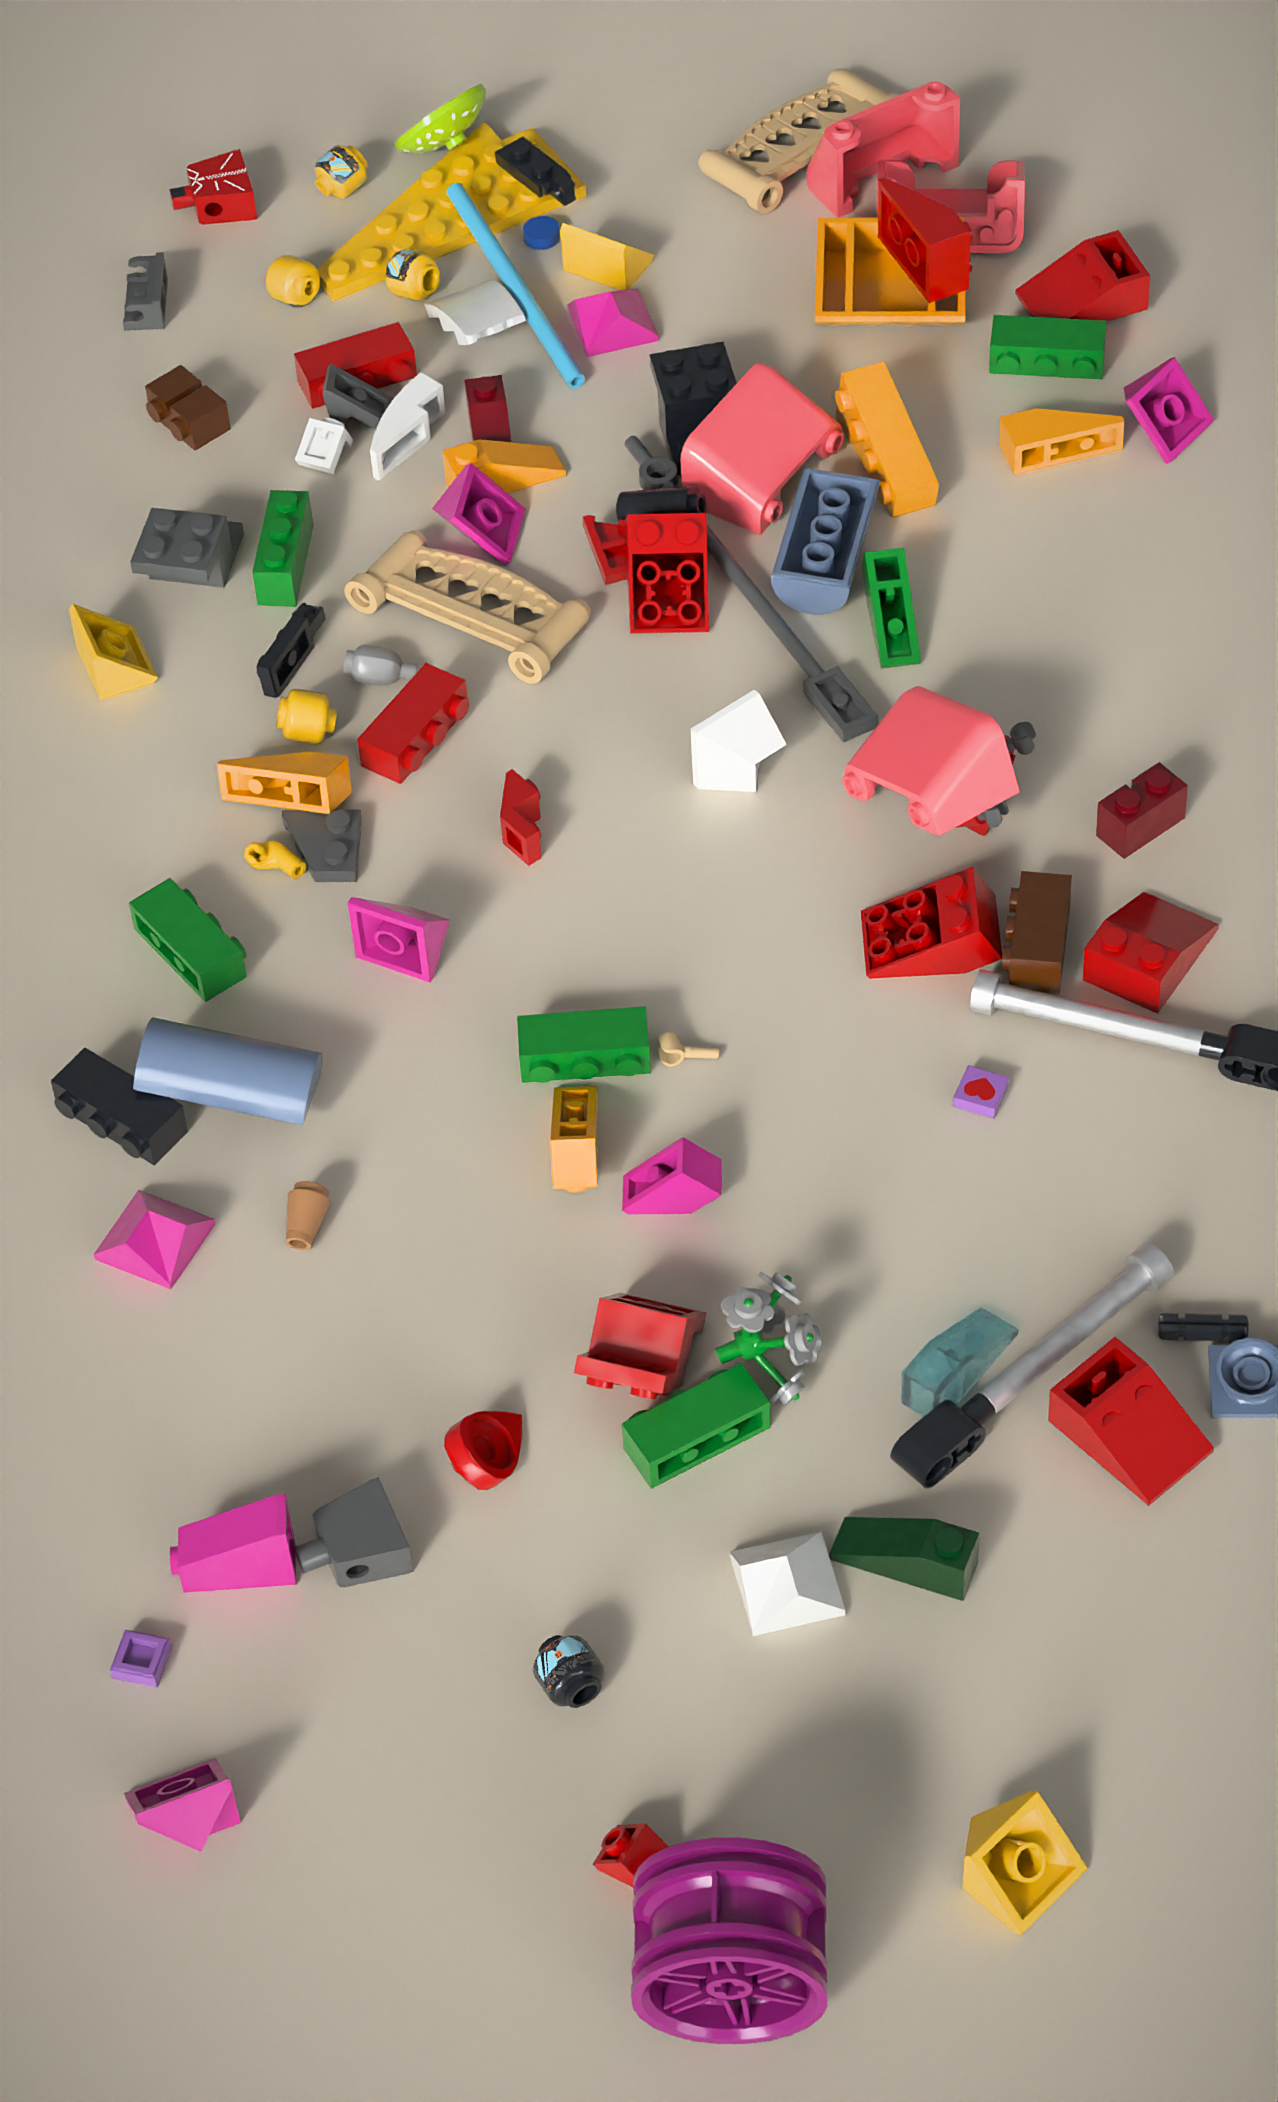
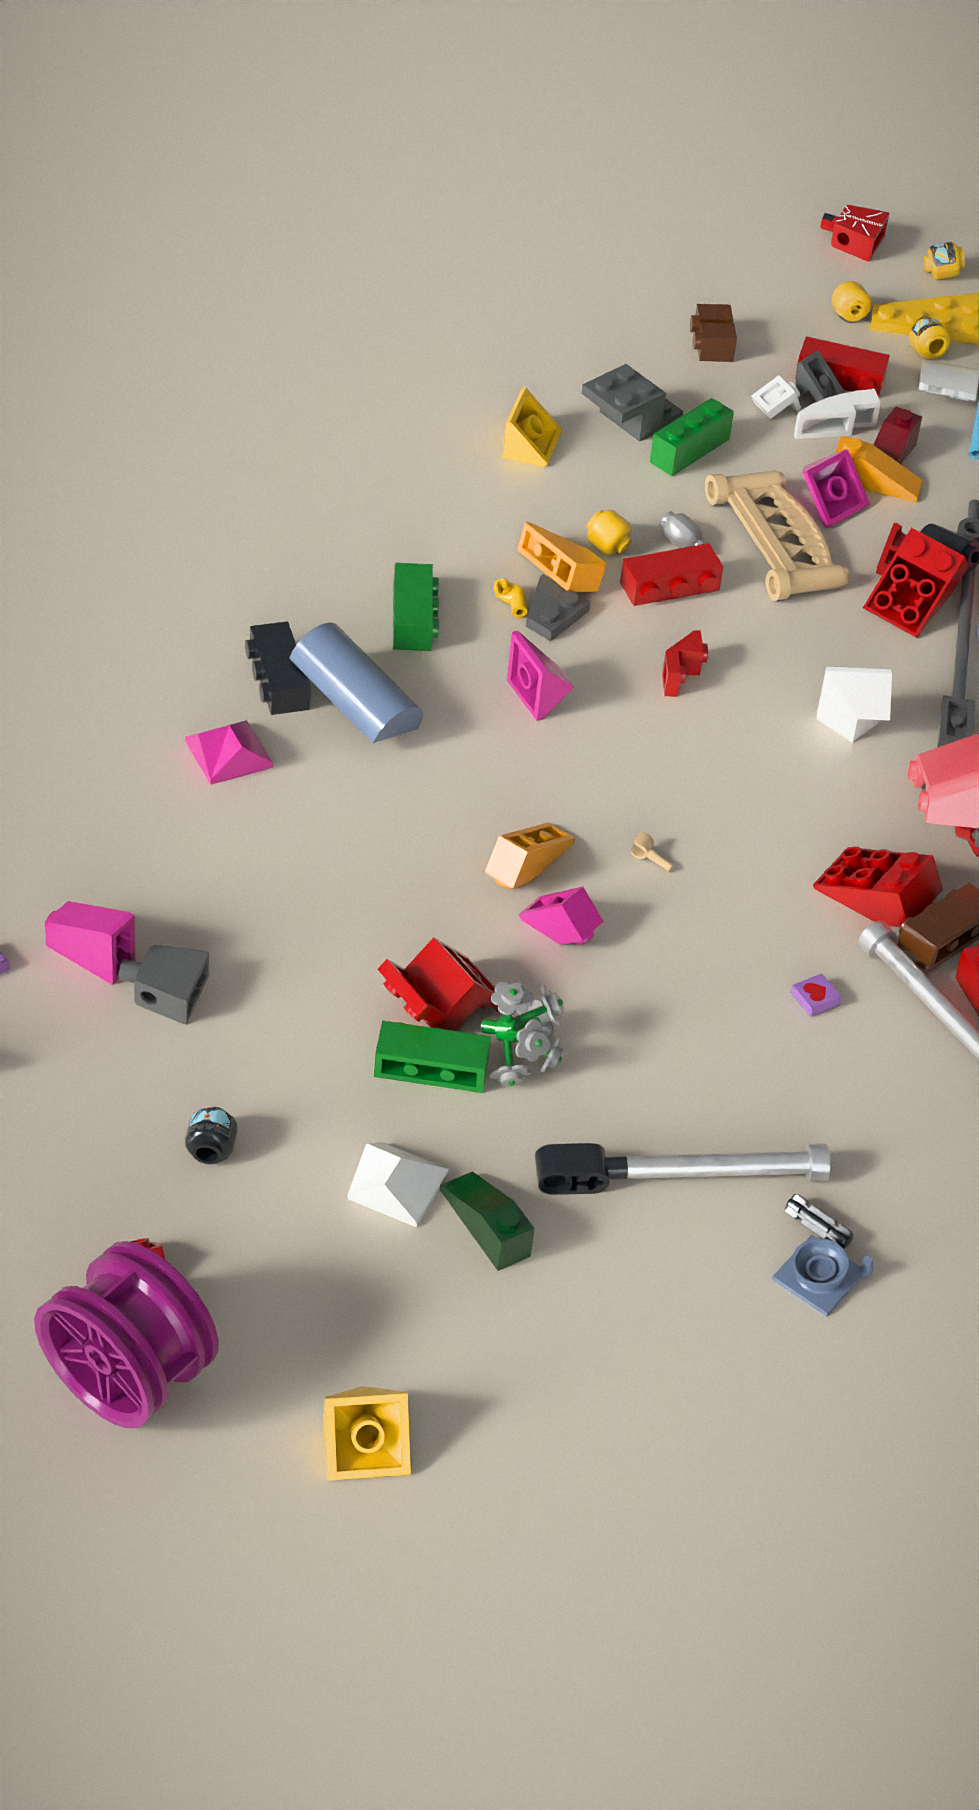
camera: 30 degrees right, 5 degrees down
dark grey hinge [123,252,168,331] -> none
black hinge [256,603,326,698] -> none
medium nougat cone [285,1181,331,1250] -> none
red piece [444,1411,522,1490] -> none
green brick [517,1006,651,1083] -> none
clear light blue slope [901,1307,1018,1417] -> none
red slope [1048,1337,1214,1506] -> none

